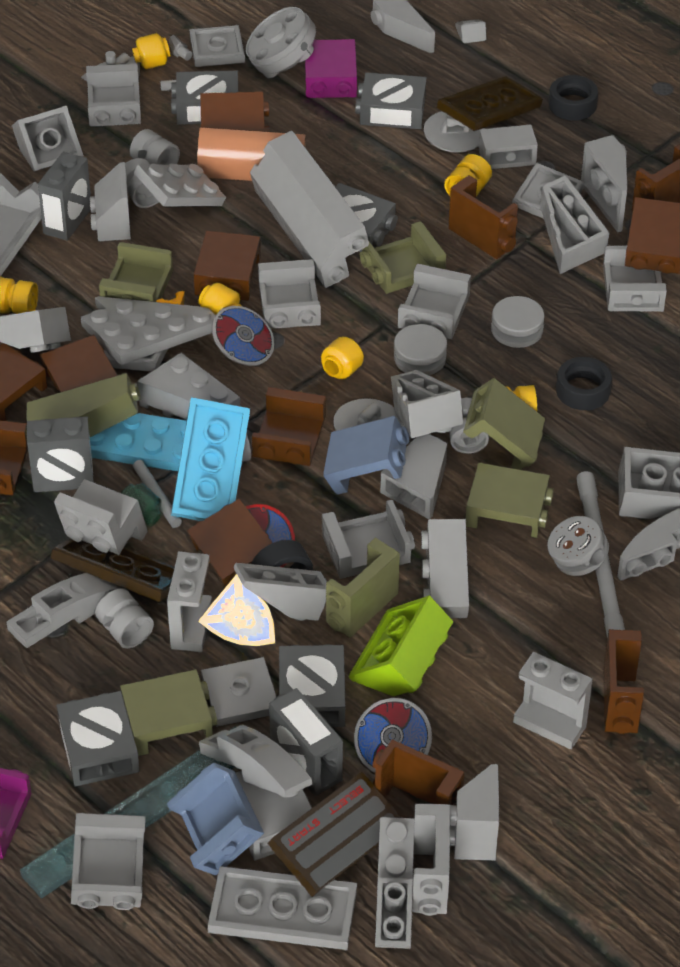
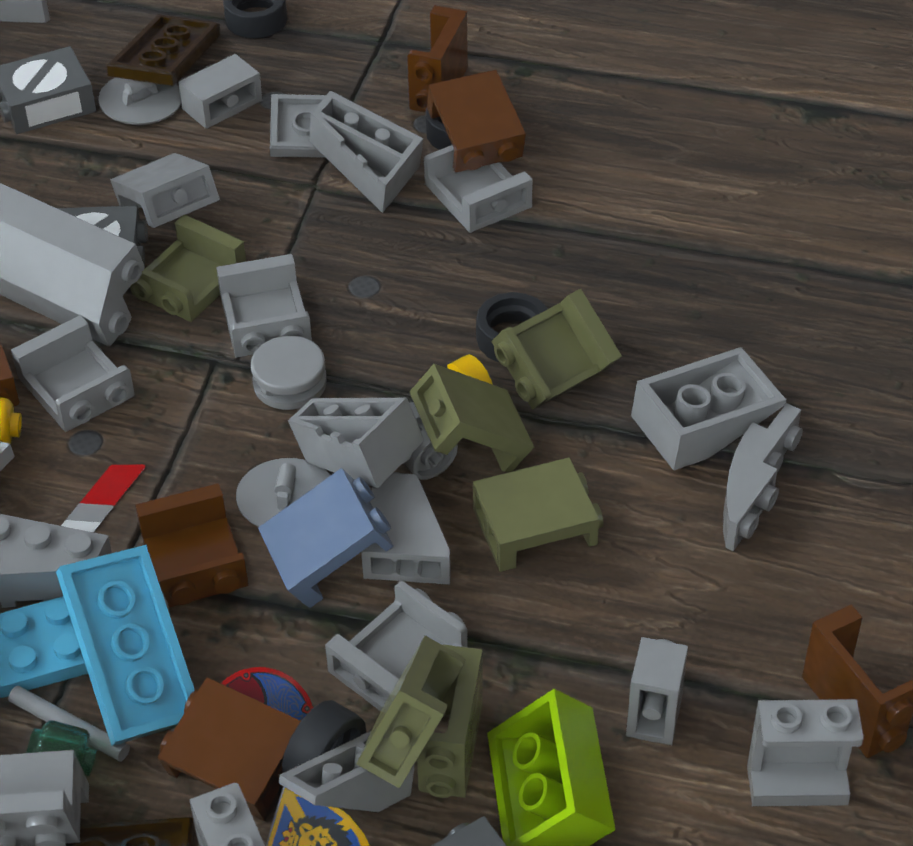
camera: 30 degrees left, 0 degrees up
shield [212,306,274,366] -> none
yellow head [321,337,364,379] -> none
light grey wedge [421,519,469,618] -> none
yellow wheel [445,154,492,197] -> none
reddish brown panel [449,175,518,259] -> none
light grey head [491,296,545,348] -> none
light grey head [547,516,609,576] -> none
light grey piece [576,471,625,637] -> none
light grey slope [581,135,627,233] -> none
none -> red sticker [61,464,145,532]
none -> light grey panel [110,153,220,228]
none -> olive panel [356,635,465,788]
none -> olive panel [491,288,622,410]
none -> light grey brick [626,637,688,746]

